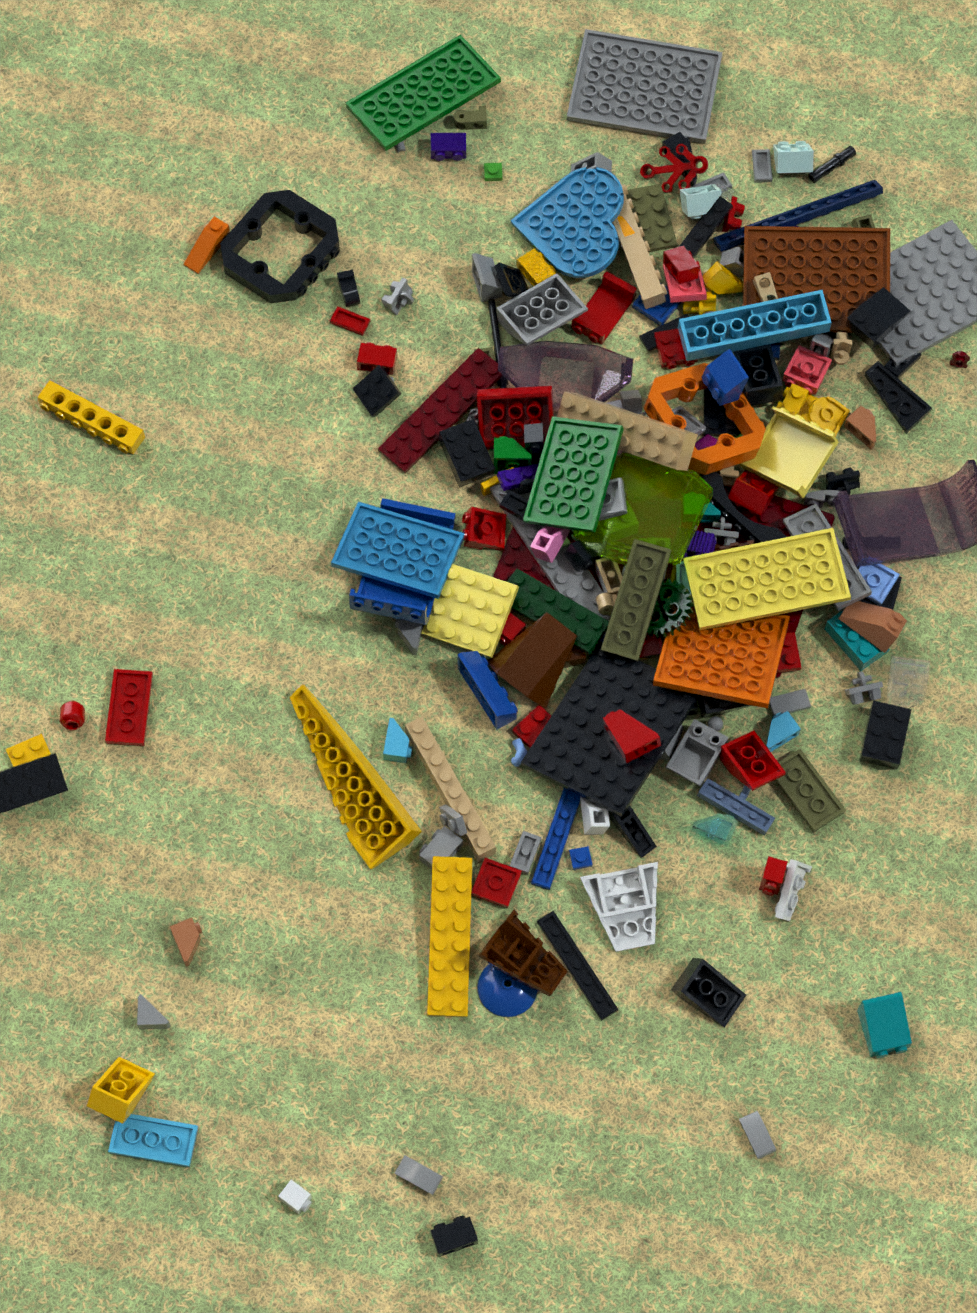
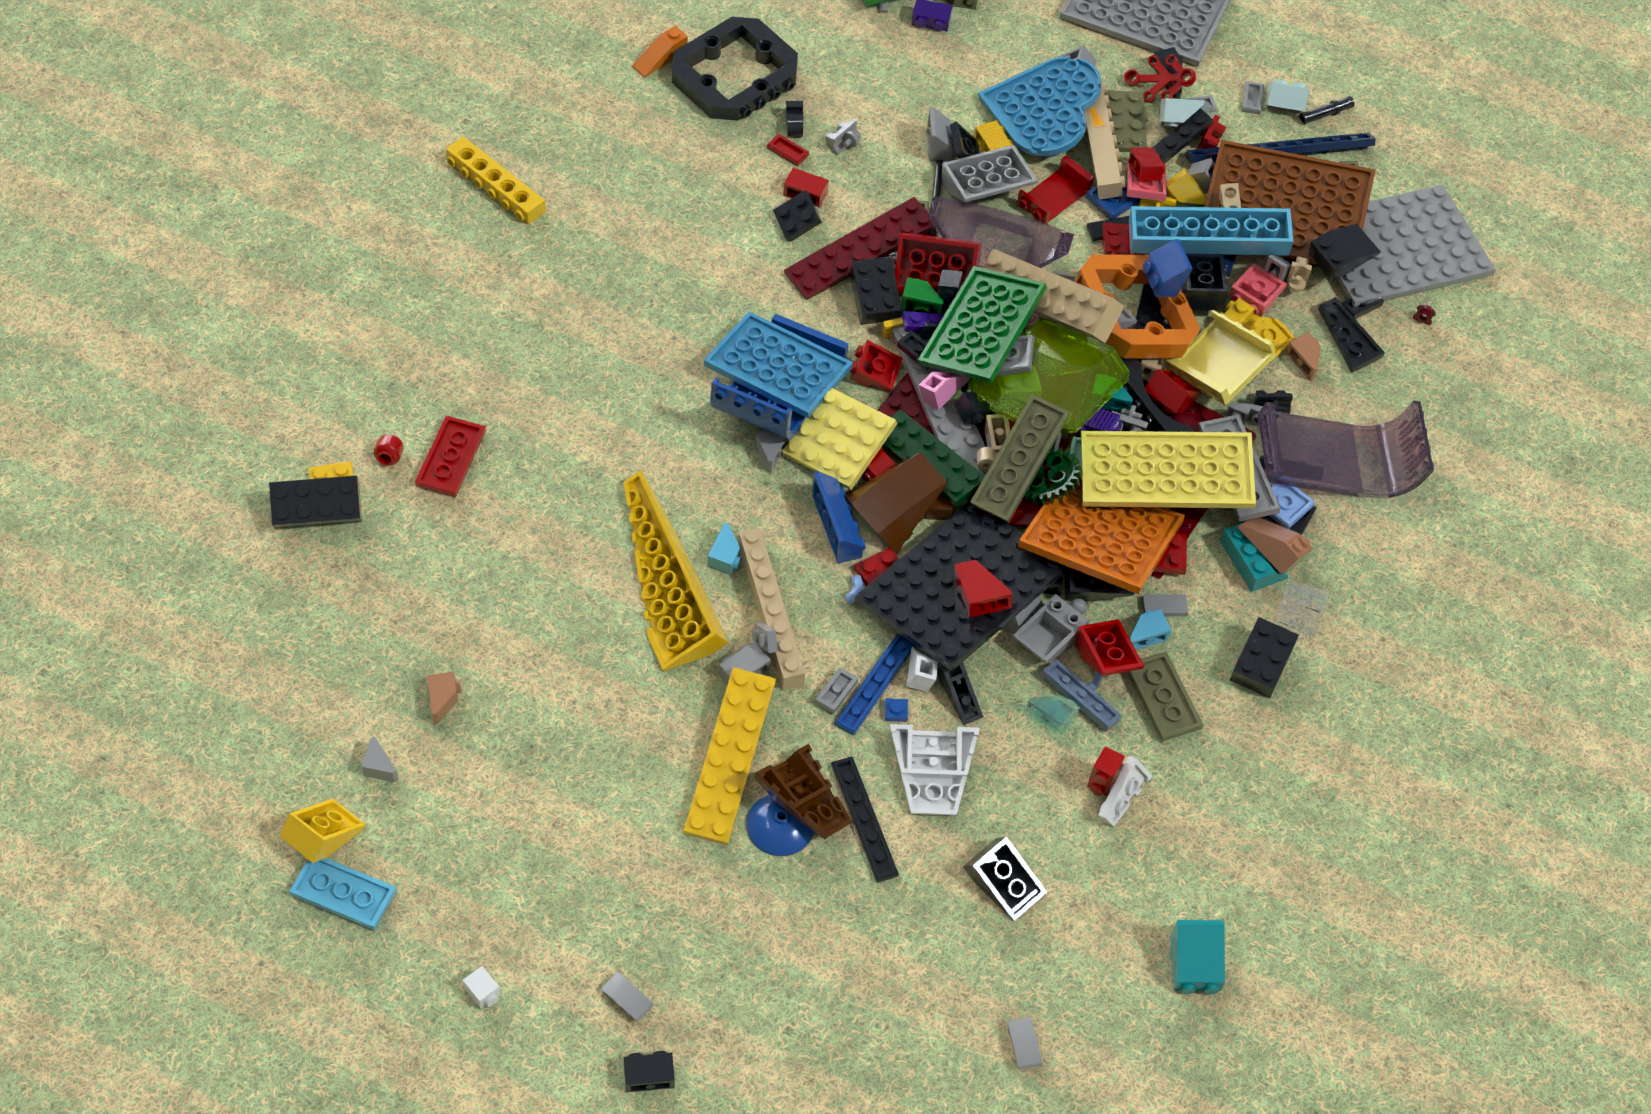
camera: 10 degrees right, 10 degrees down
red plate [471,857,522,908] -> none
bright green plate [484,163,503,181] -> none
light grey hips [845,671,883,705] -> none

